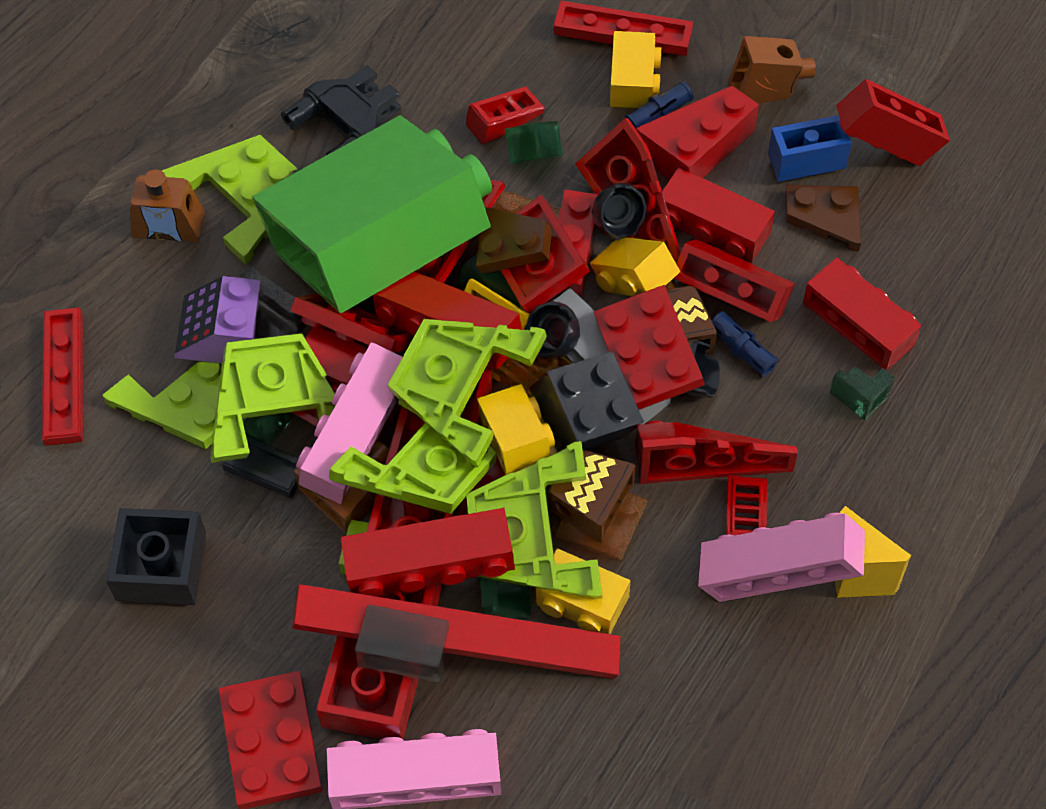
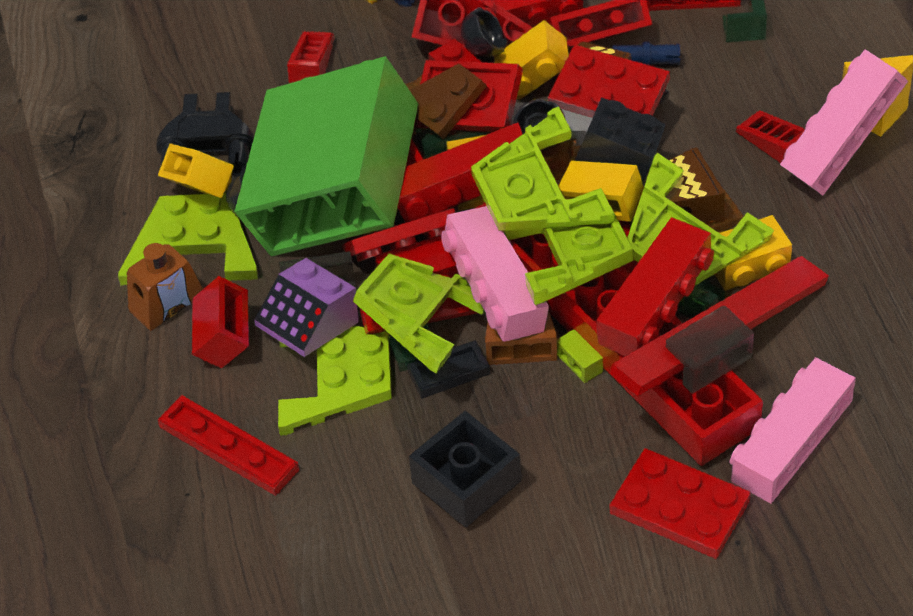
camera: 45 degrees left, 10 degrees down
clear green panel [505,121,563,164] -> none
red wedge [635,420,798,484] -> none
none -> yellow brick [158,144,234,198]
none -> red brick [192,276,249,368]

